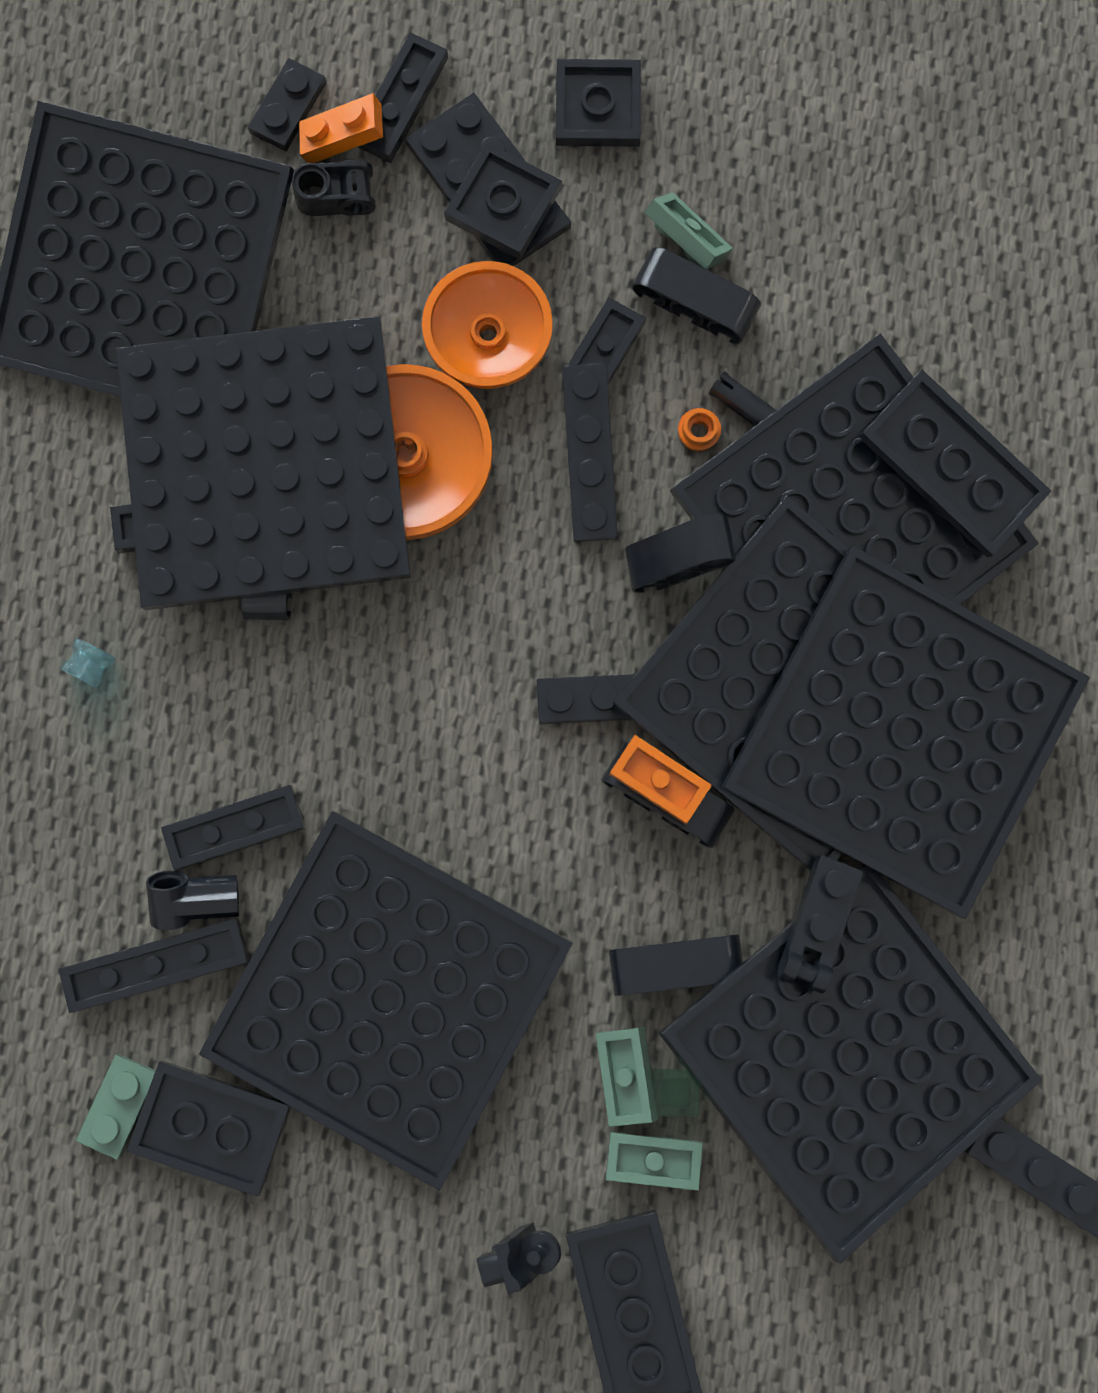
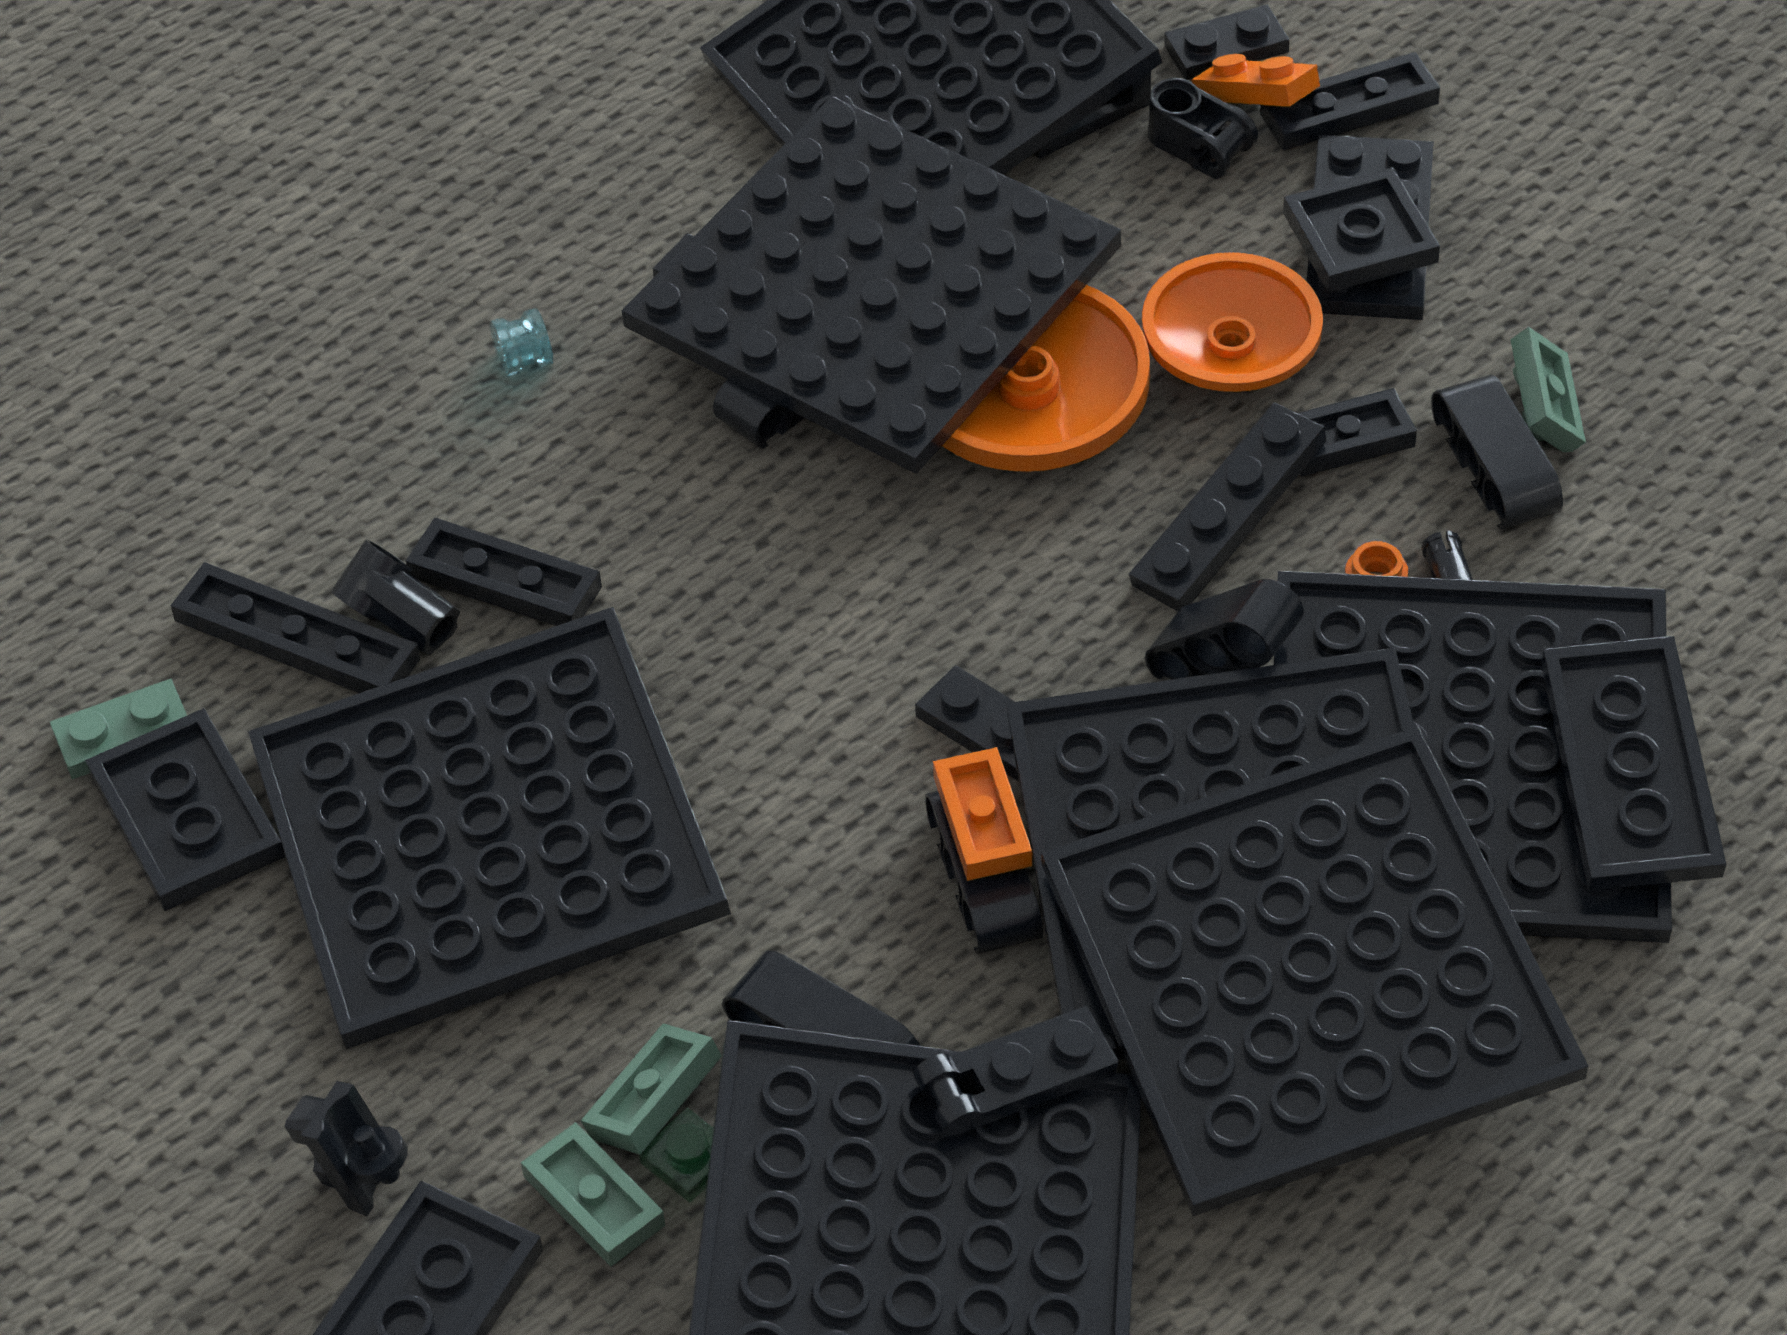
camera: 45 degrees right, 30 degrees down
black plate [556,59,641,147] -> none

